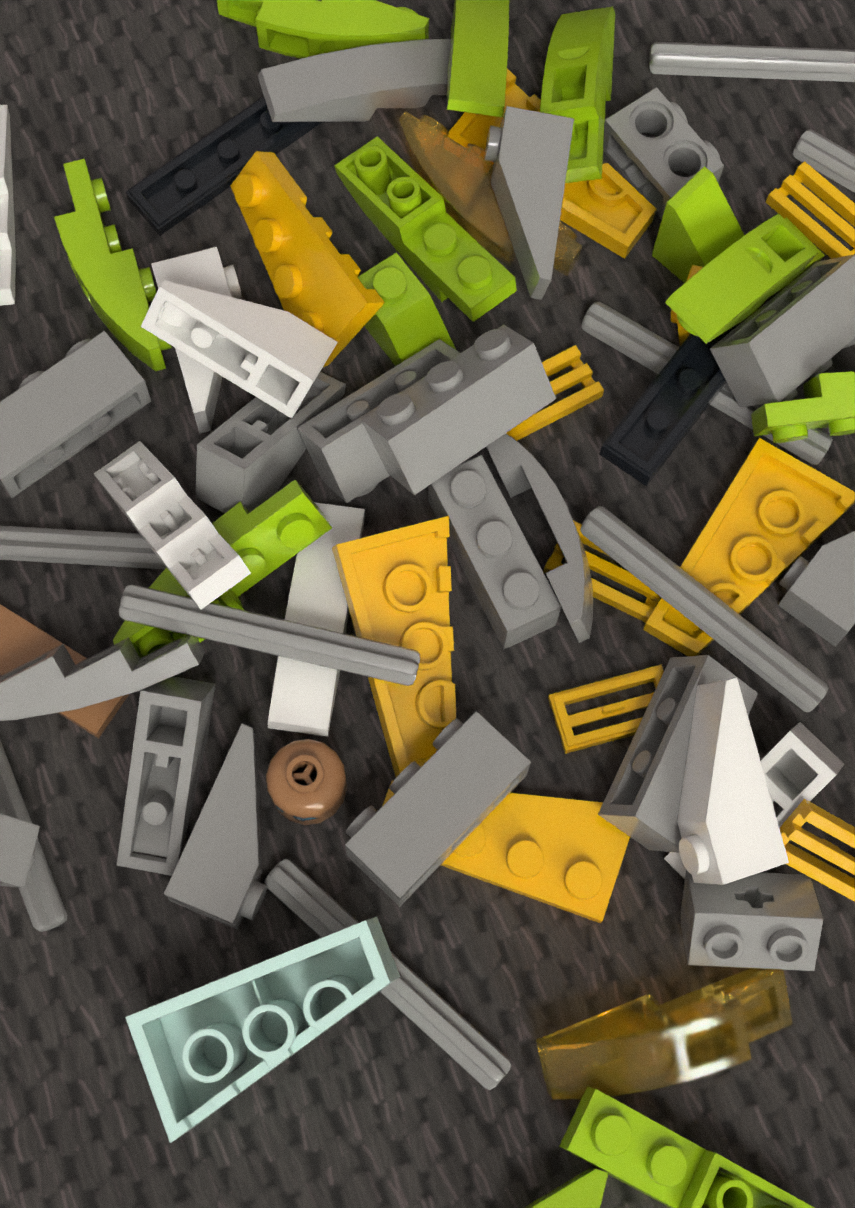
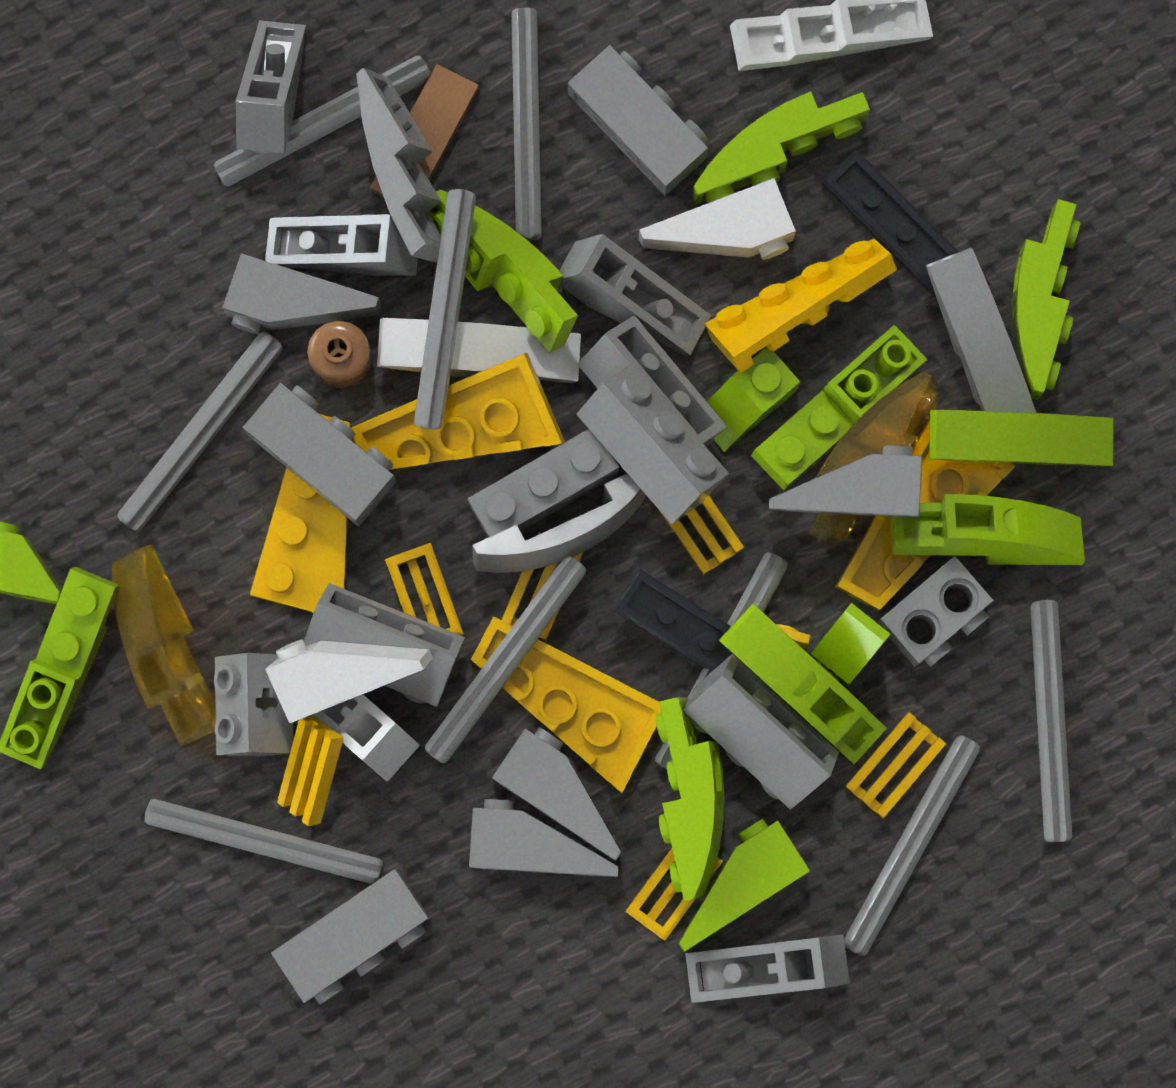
camera: 90 degrees right, 10 degrees up
white slope [94,441,251,610] -> none
light aqua wedge [125,917,400,1143] -> none
white slope [141,280,338,419] -> none

